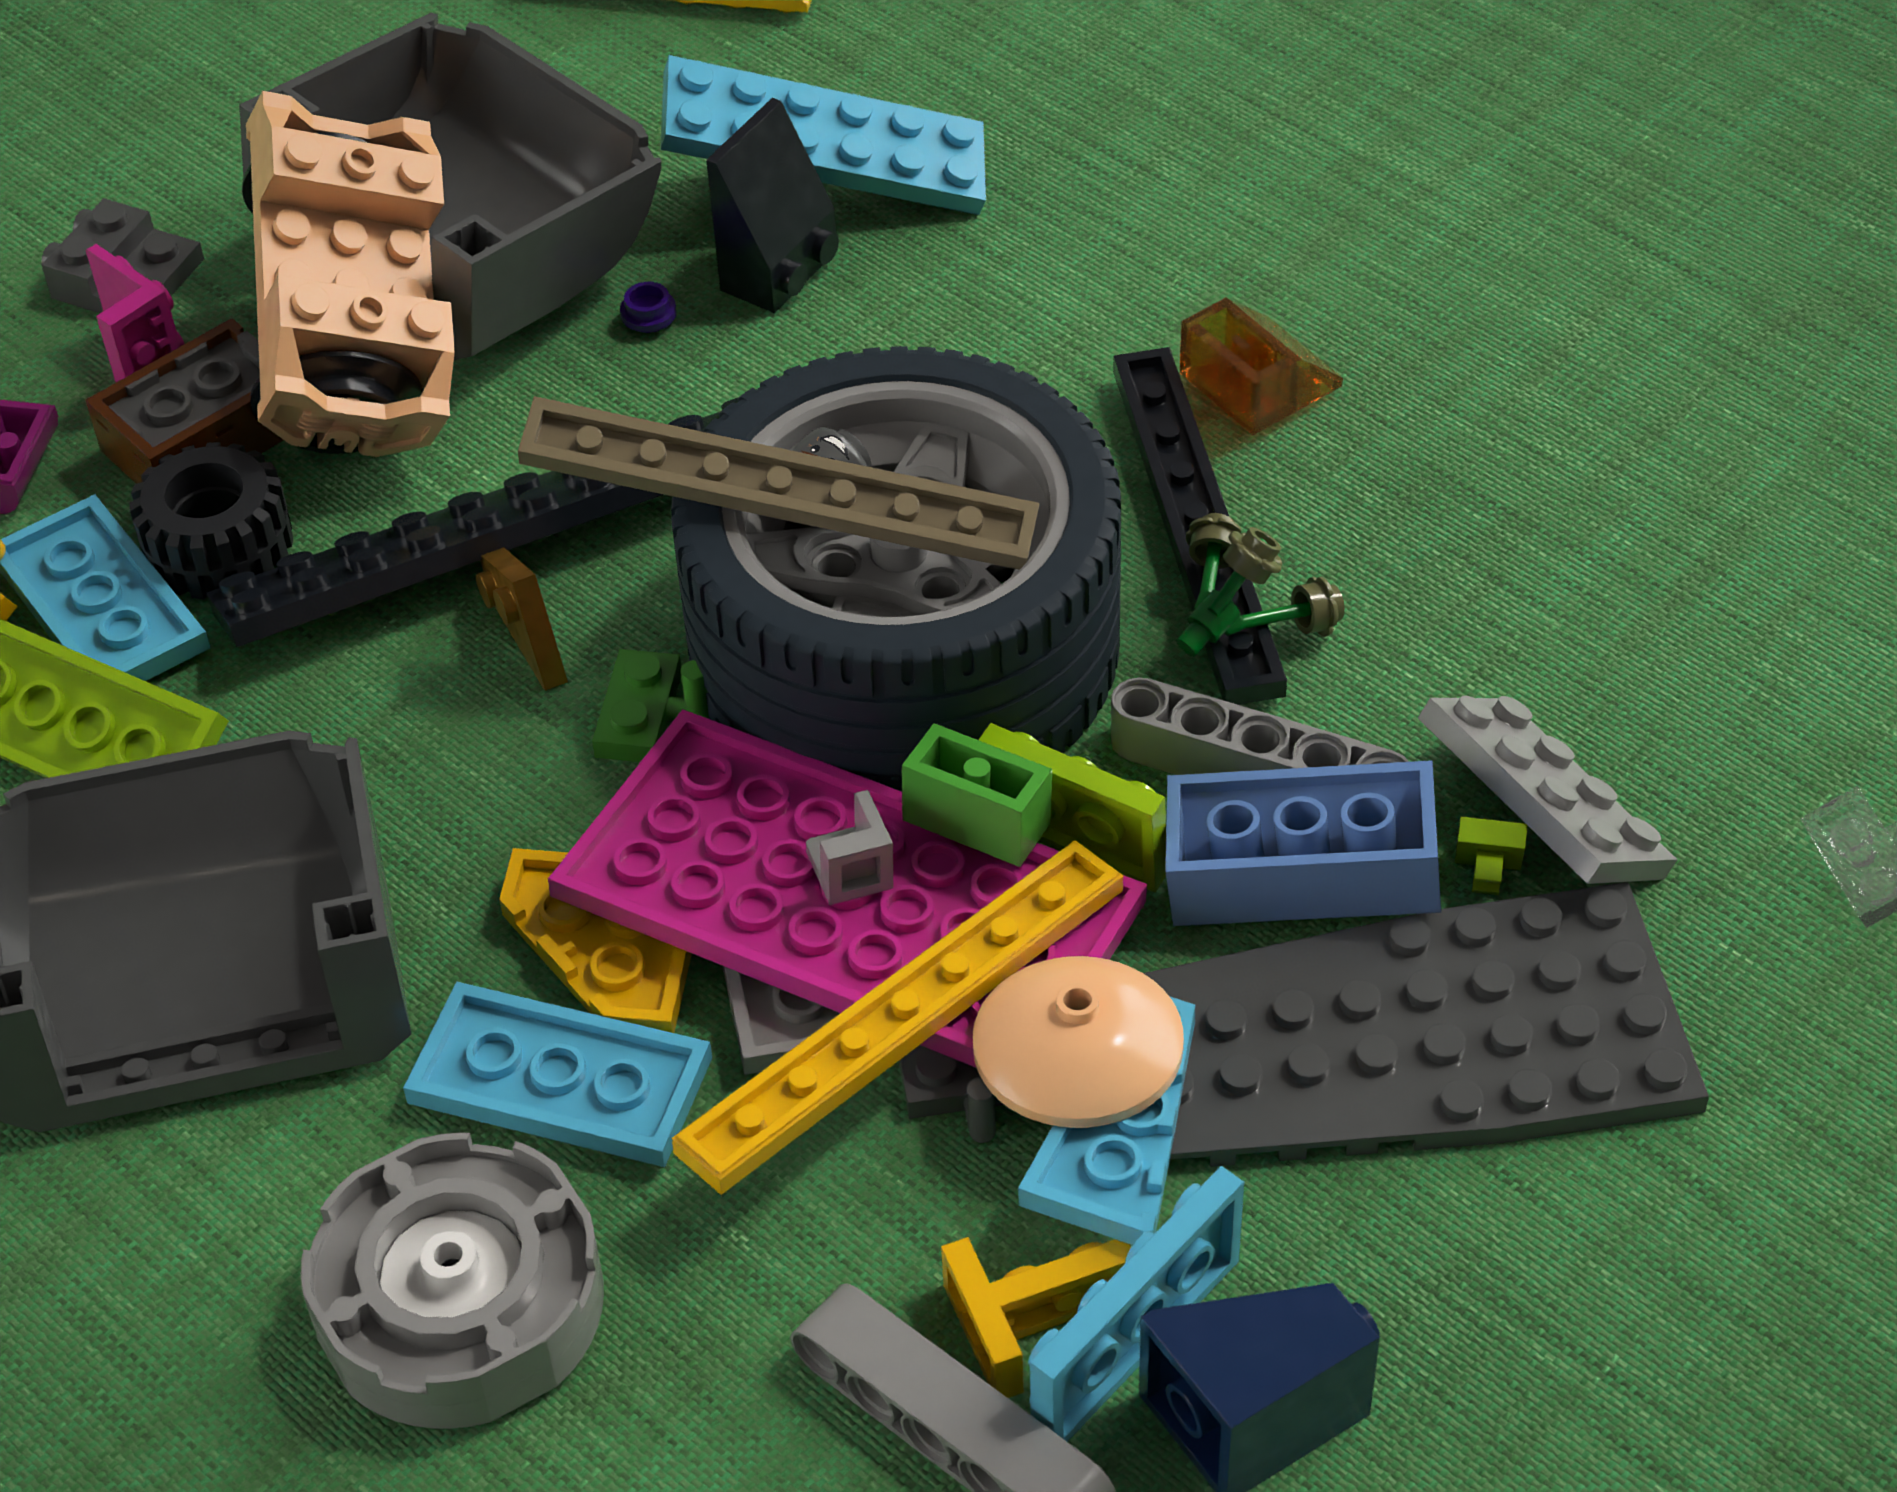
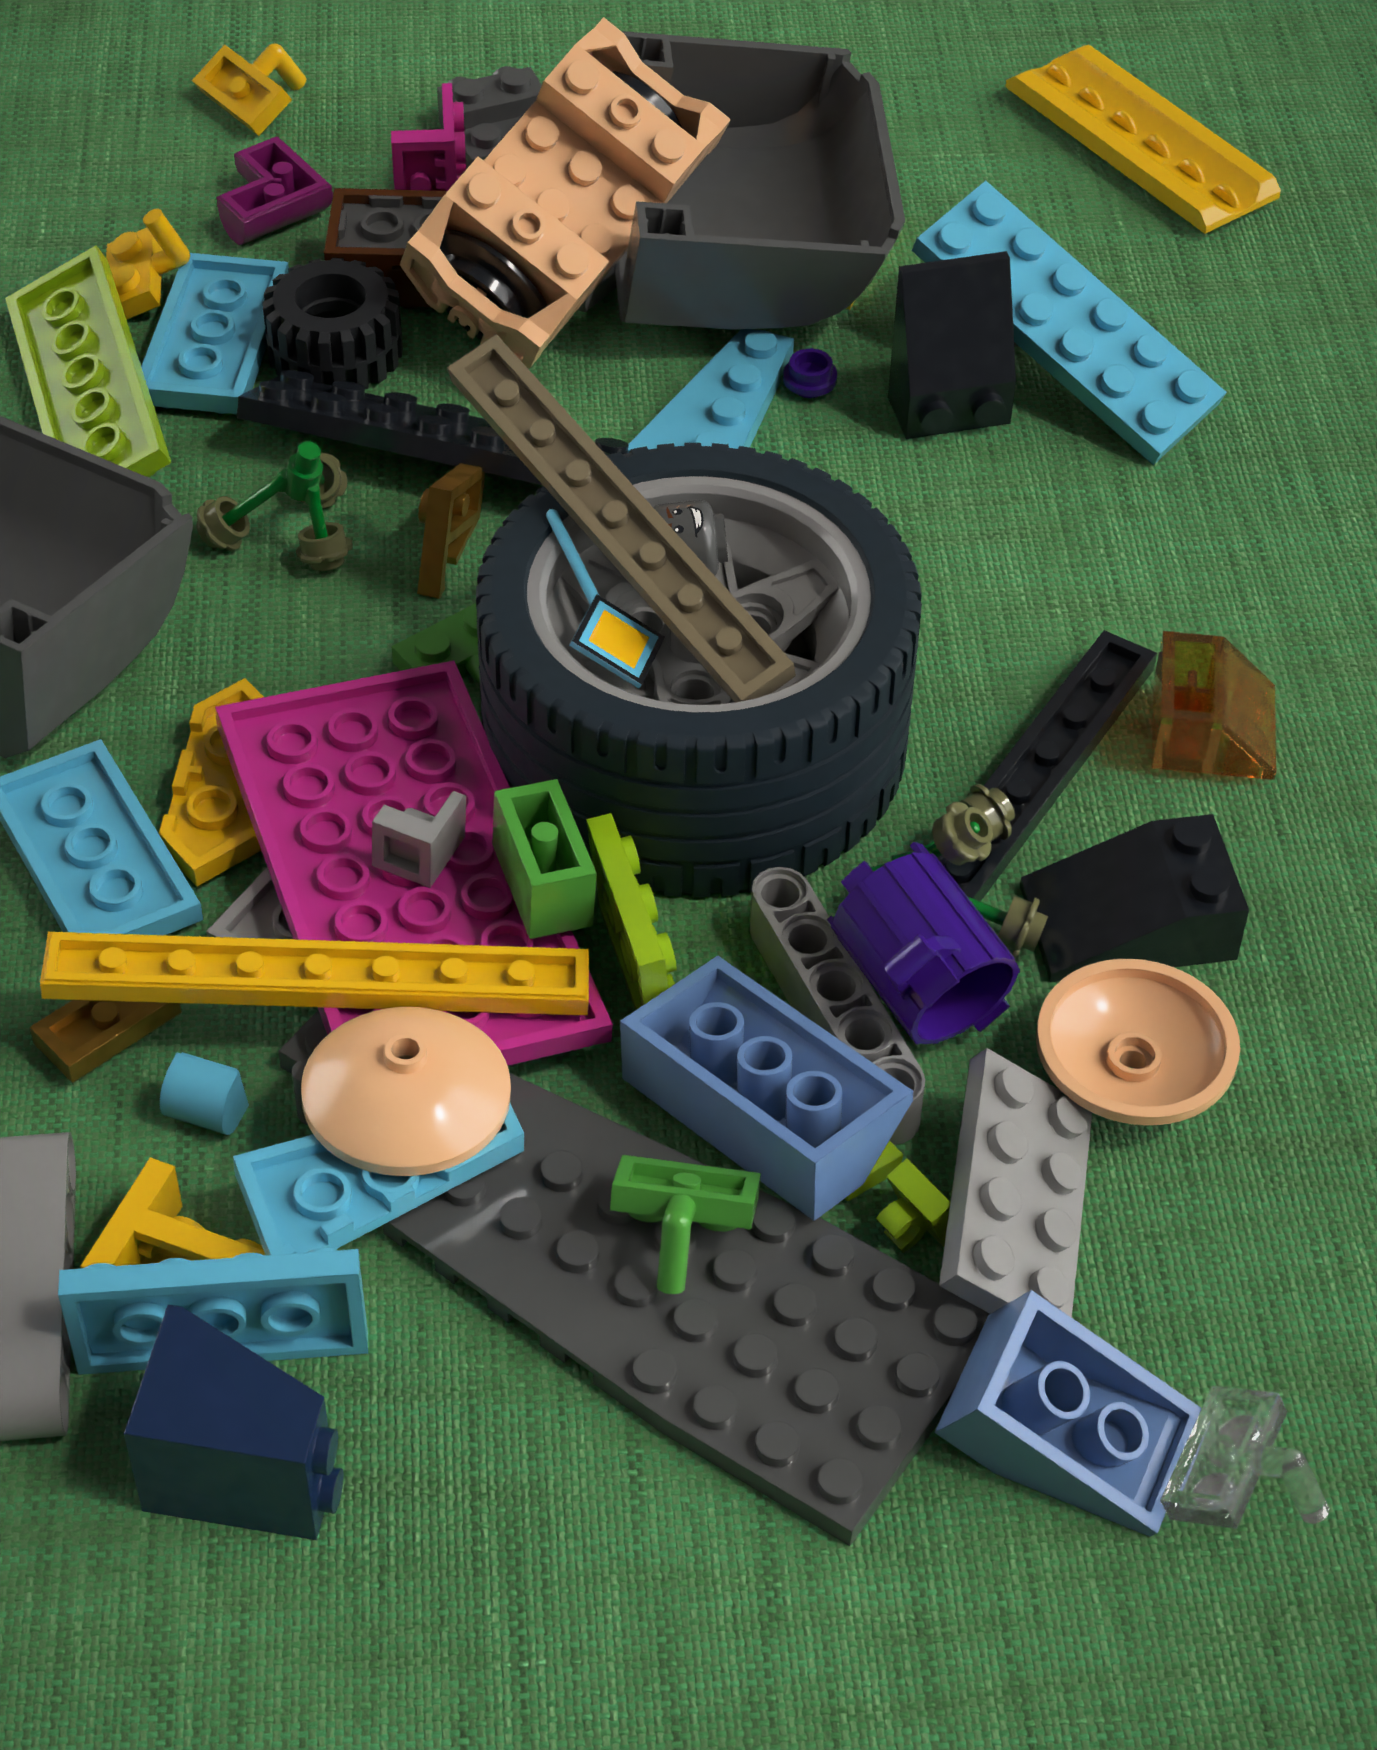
camera: 40 degrees right, 0 degrees up
none -> pearl gold plate [30,1000,182,1083]
none -> medium azure brick [160,1052,249,1135]
none -> plant [196,441,353,571]
none -> piece [546,509,665,689]
none -> bright green plate [610,1155,761,1294]
none -> medium azure wing [628,329,794,451]
none -> dark purple container [827,842,1020,1045]
none -> medium blue slope [934,1290,1206,1537]
none -> black slope [1020,814,1249,982]
none -> light nougat dish [1036,959,1240,1125]

